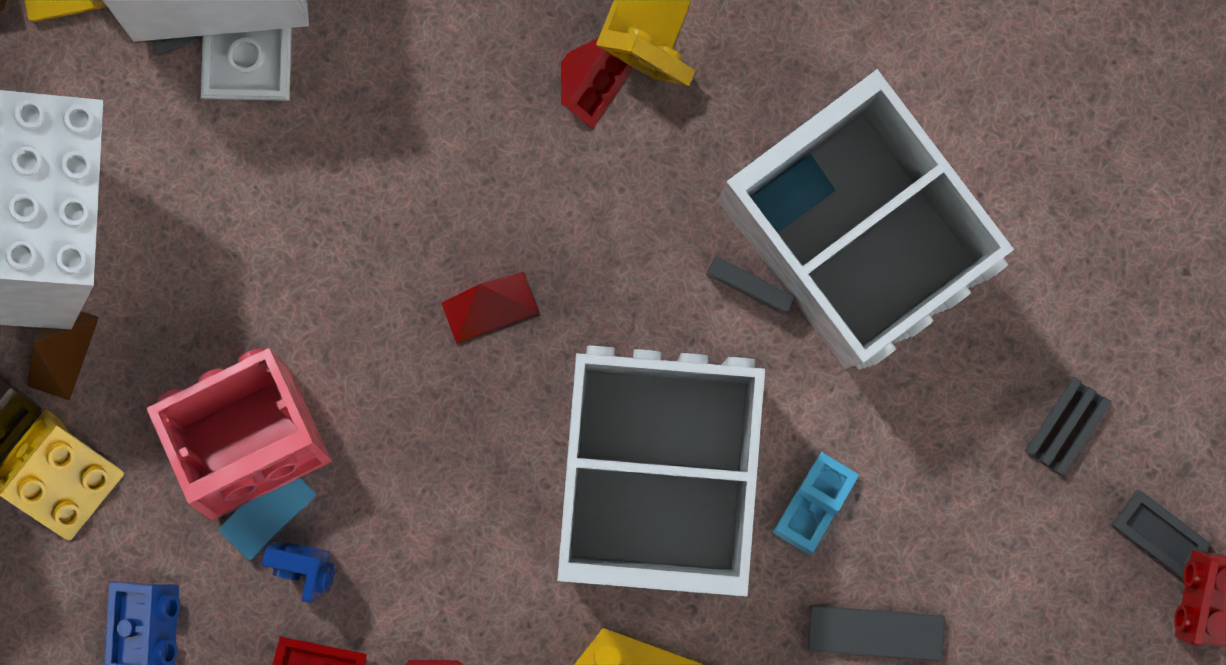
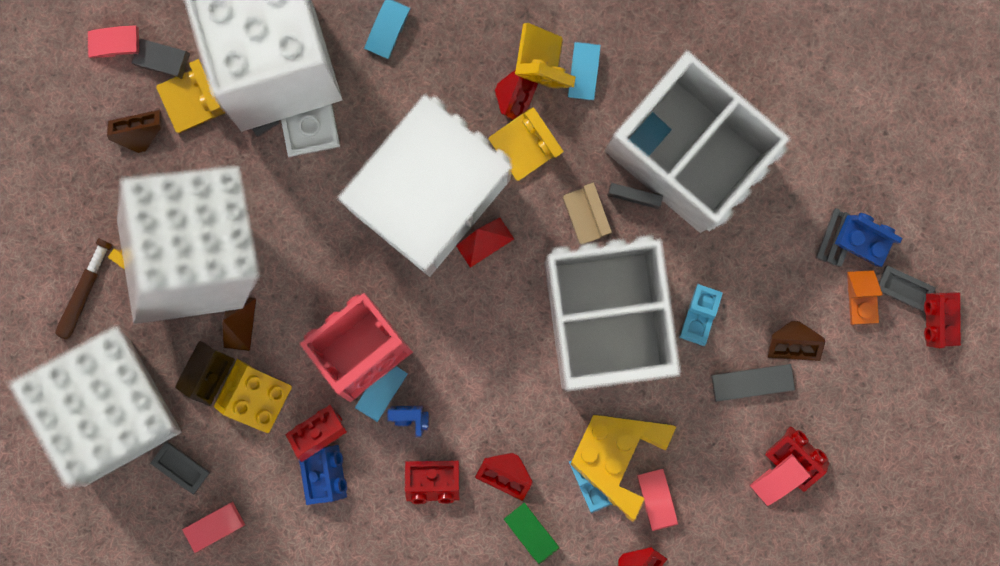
camera: 20 degrees left, 0 degrees up
none -> red bracket [285,405,347,462]
none -> white container [338,95,512,277]
none -> yellow bracket [488,107,564,181]
none -> tan panel [563,182,612,245]
none -> medium azure slope [568,42,601,100]
none -> reddish brown slope [767,321,825,361]
none -> blue bracket [835,213,903,267]
none -> orange slope [847,270,882,325]

